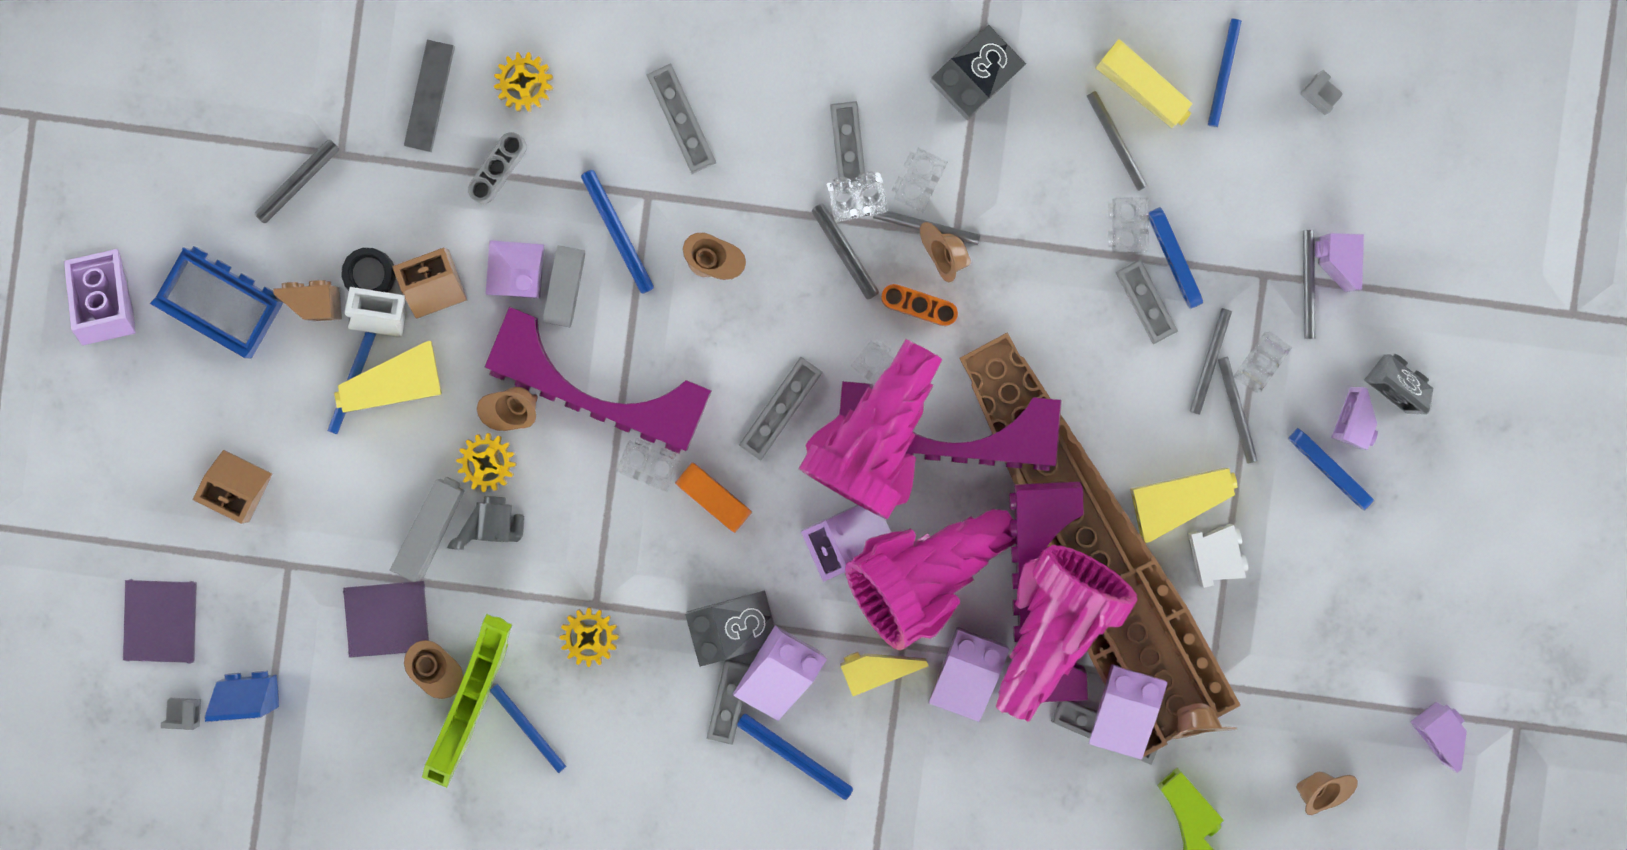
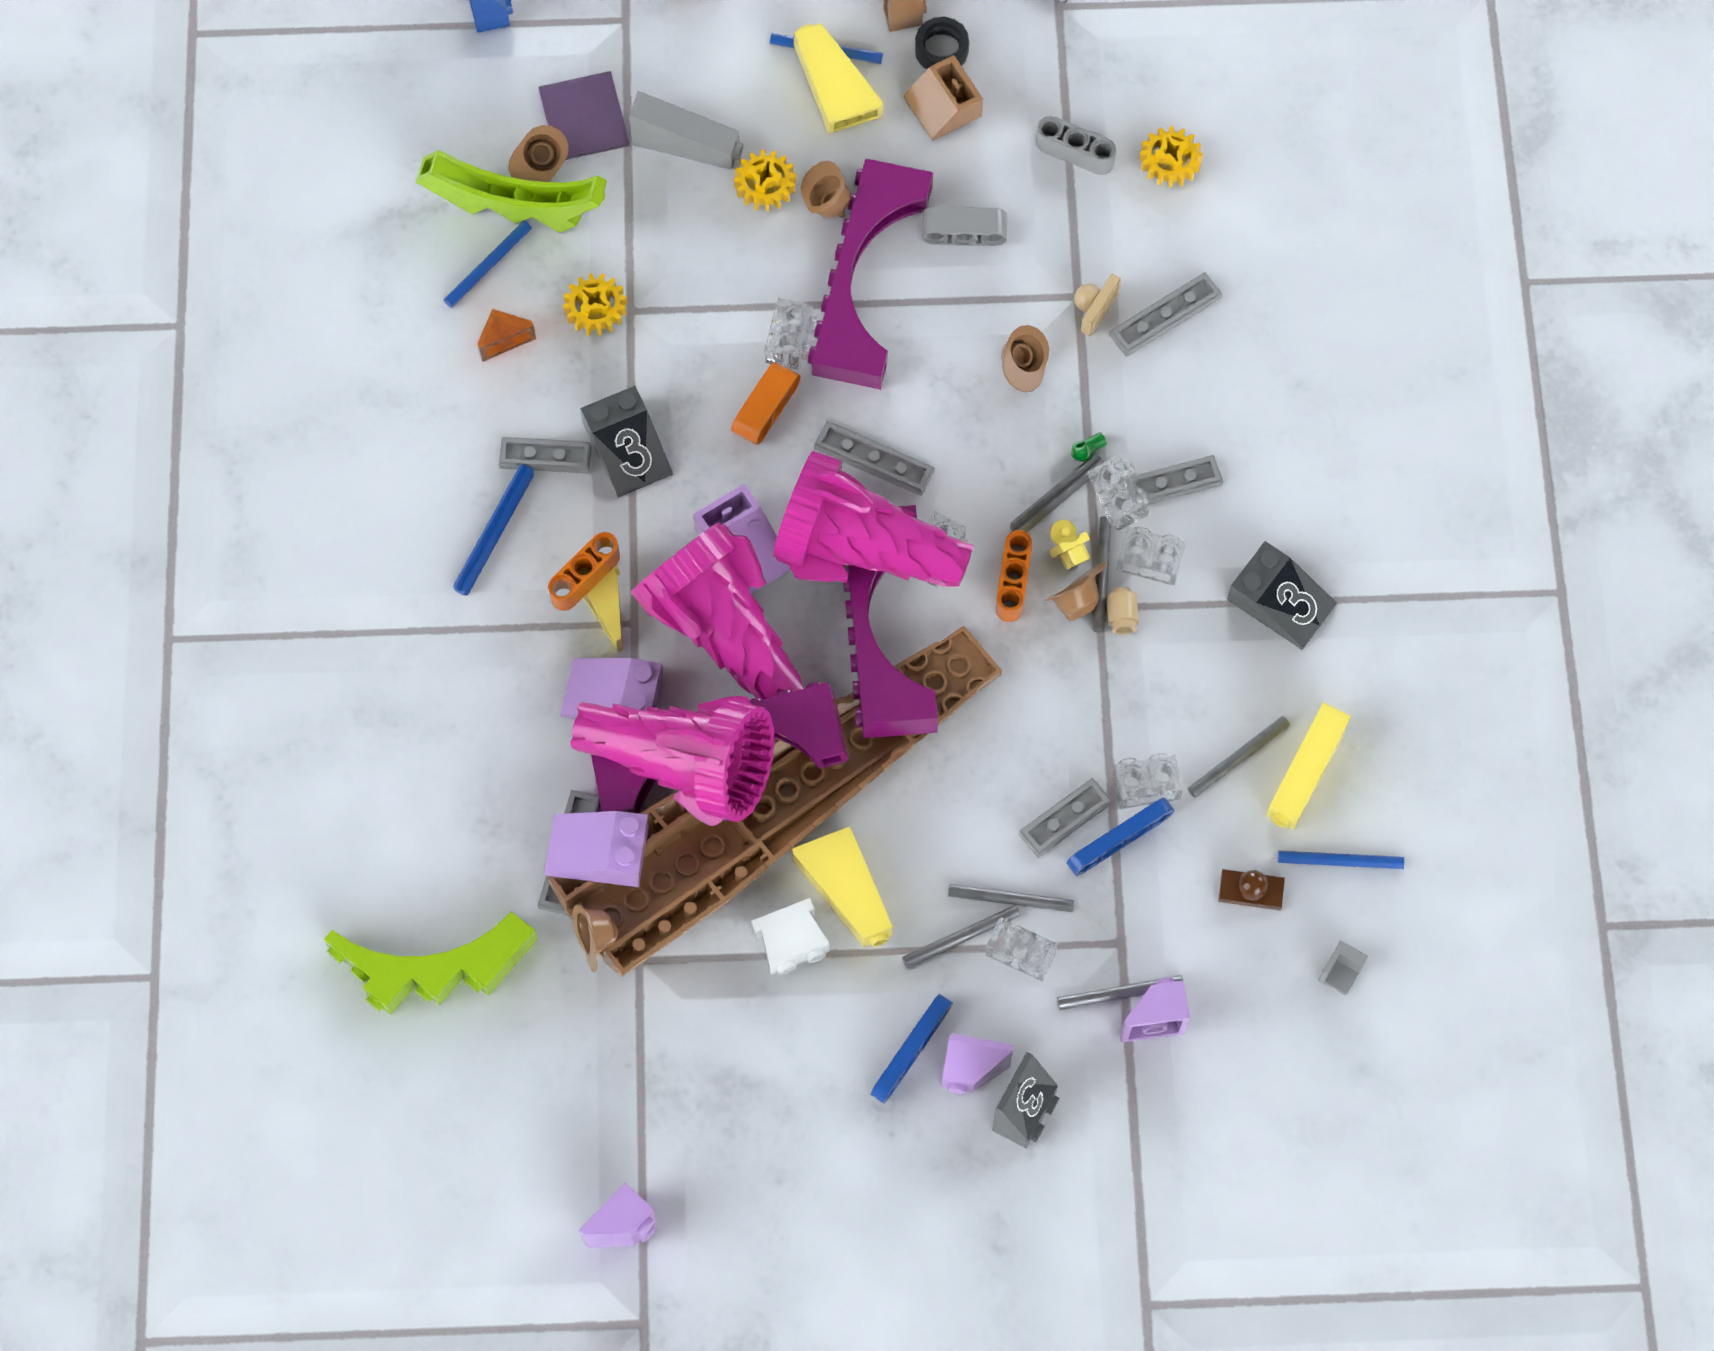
camera: 75 degrees right, 20 degrees down
white hips [345,287,406,337] -> none
flat silver tile [404,40,455,153] -> none
dark grey piece [447,496,524,550] -> none
lavender slope [486,240,544,299] -> none
blue axle [581,170,654,294] -> none
lavender slope [733,625,827,721] -> none
medium nougat piece [1296,771,1358,815] -> none
none -> clear orange slope [477,309,536,362]
none -> orange beam [548,532,620,611]
none -> light yellow hips [1049,519,1090,570]
none -> green arm [1071,432,1107,462]
none -> tan tile [1074,273,1121,336]
none -> tan brick [1107,587,1139,635]
none -> reddish brown tile [1218,869,1285,911]

